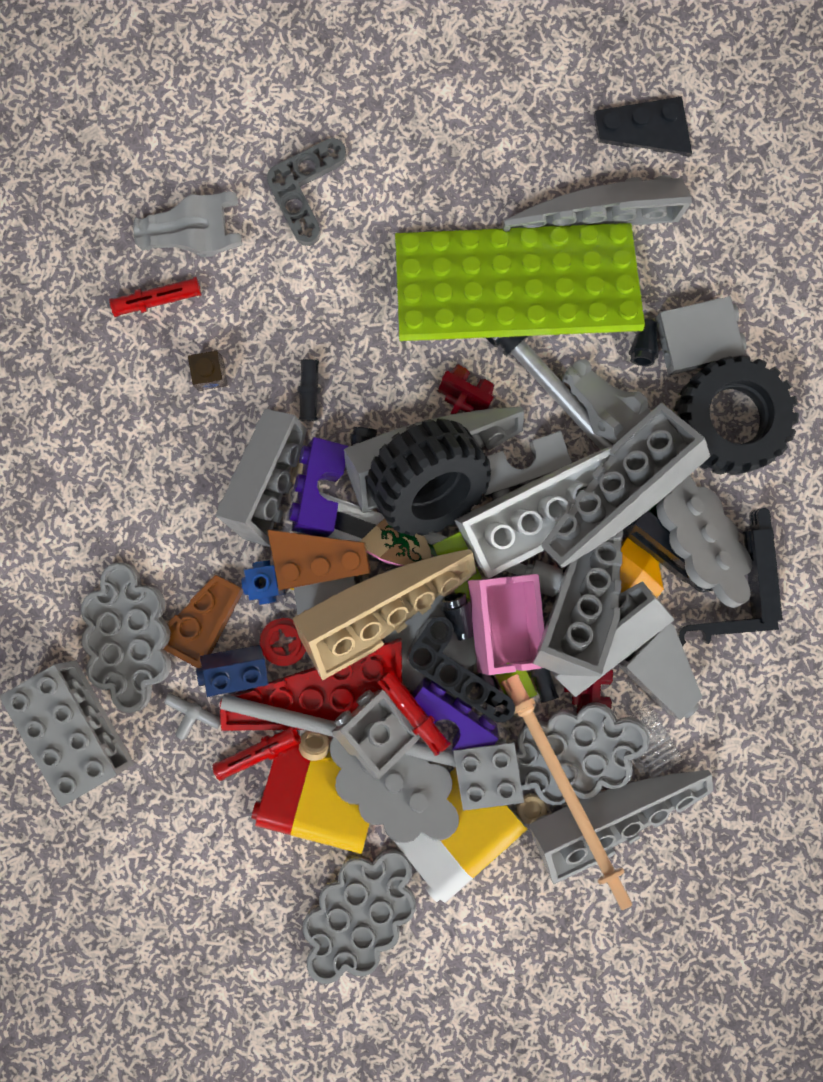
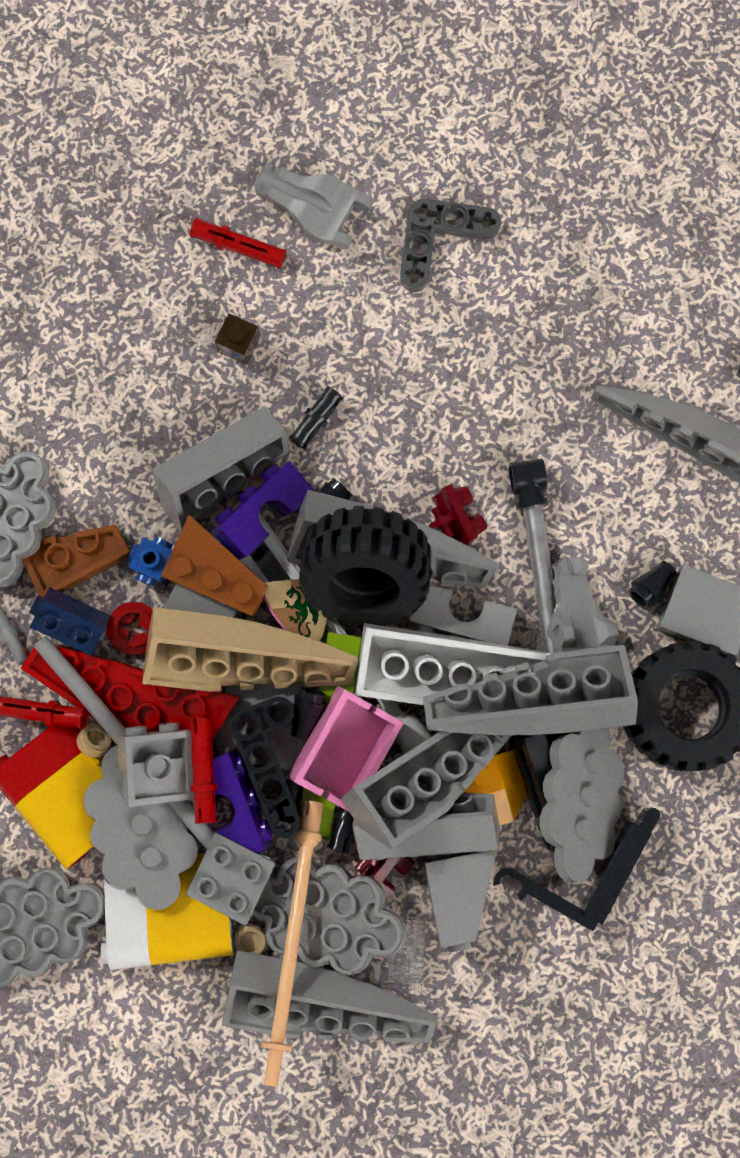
camera: 30 degrees right, 5 degrees down
lime plate [395,223,645,341] -> none

